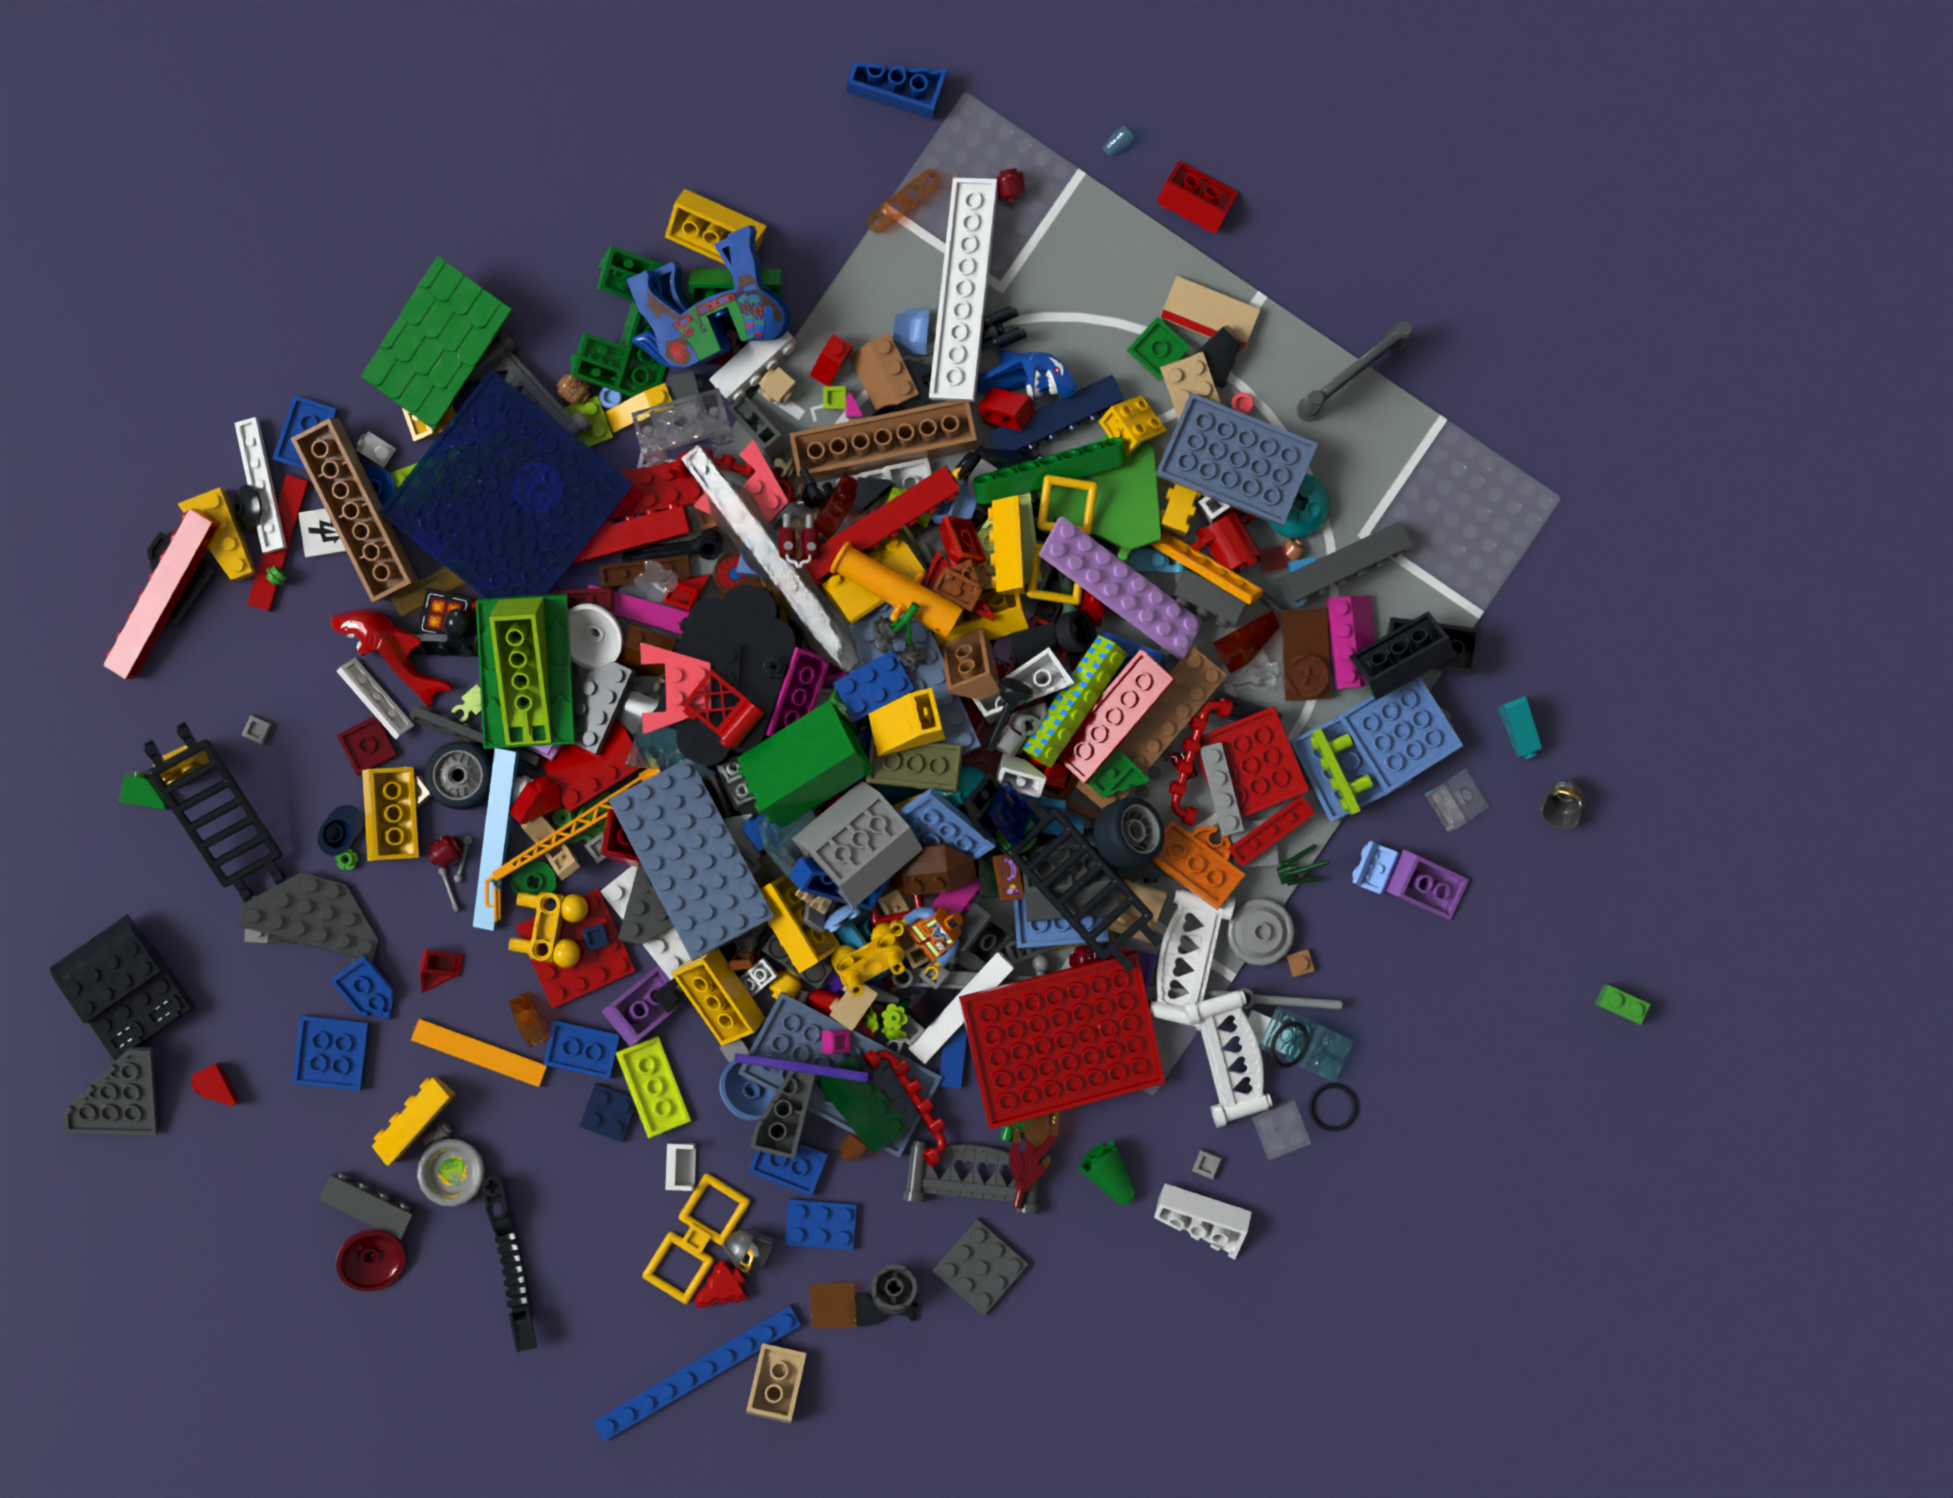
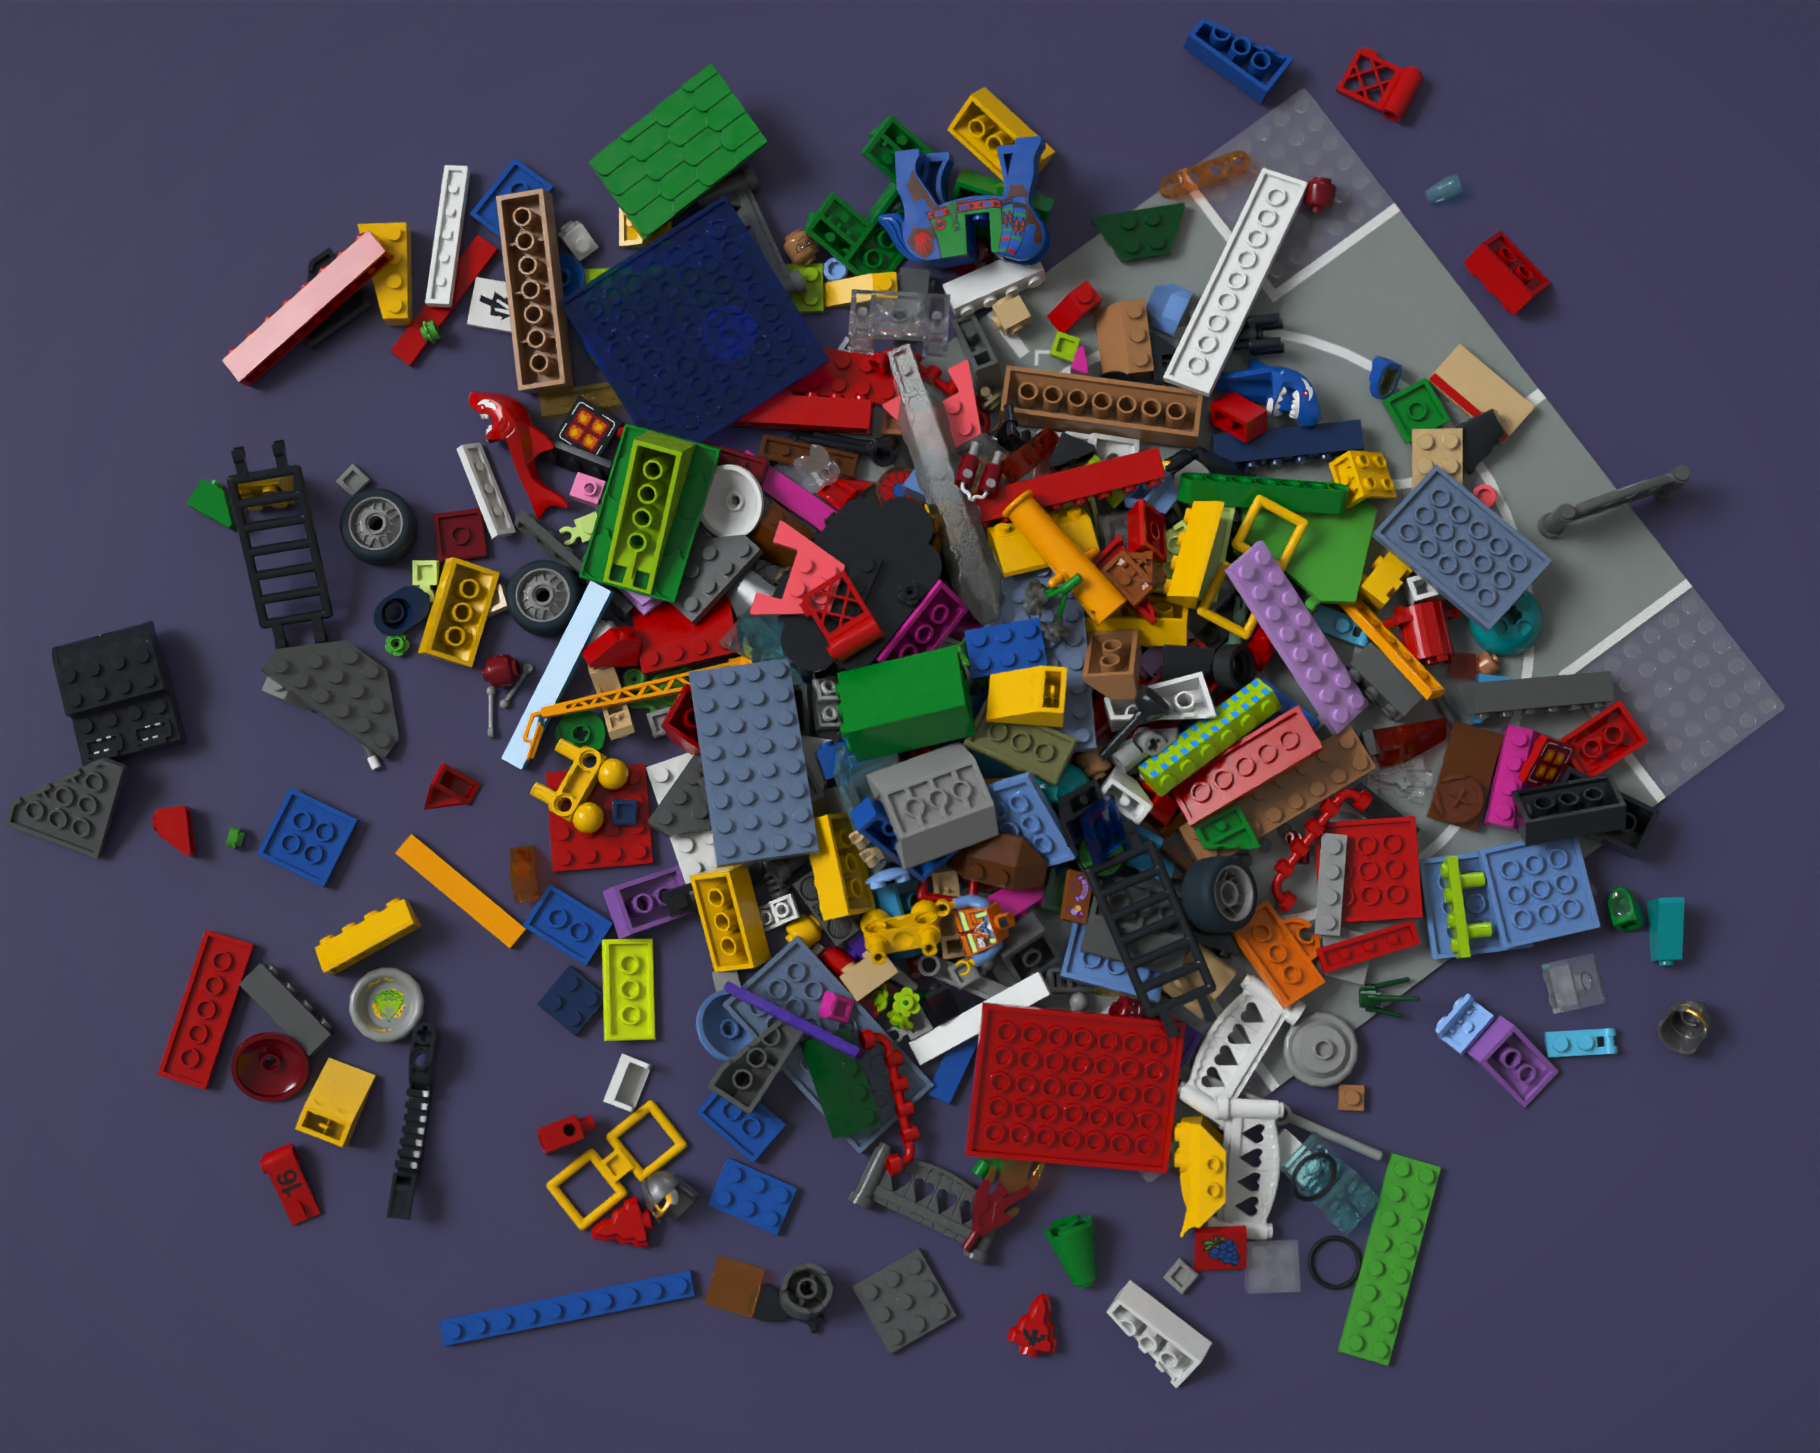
camera: 20 degrees right, 5 degrees down
black dish [234,485,262,530] -> none
blue tile [330,955,394,1020] -> none
light grey pin [423,1121,453,1148] -> none
black piece [443,608,472,637] -> none
dark orange tile [729,951,758,971] -> none
tan slope [746,1343,807,1424] -> none
light grey tile [802,903,825,934] -> none
clear orange plate [838,1132,867,1162] -> none
bright green brick [1594,984,1650,1025] -> none
none -> red plate [157,929,255,1090]
none -> bright green plate [225,826,245,850]
none -> red door [260,1142,321,1225]
none -> yellow slope [295,1058,376,1147]
none -> wheel [340,488,418,566]
none -> yellowish green plate [412,560,439,603]
none -> red torso [535,1114,596,1155]
none -> bright pink brick [569,472,607,507]
none -> red rock [1006,1293,1057,1358]
none -> medium nougat head [1074,745,1111,780]
none -> dark green wing [1091,202,1185,263]
none -> yellow slope [1175,1116,1226,1237]
none -> red tile [1193,1226,1247,1271]
none -> red piece [1336,47,1424,123]
none -> bright green plate [1337,1153,1441,1366]
none -> dark grey tile [1359,730,1377,757]
none -> blue rock [1369,355,1402,399]
none -> tile [1518,734,1576,786]
none -> medium azure plate [1544,1028,1618,1058]
none -> red slope [1560,700,1649,777]
none -> green rock [1608,886,1643,932]

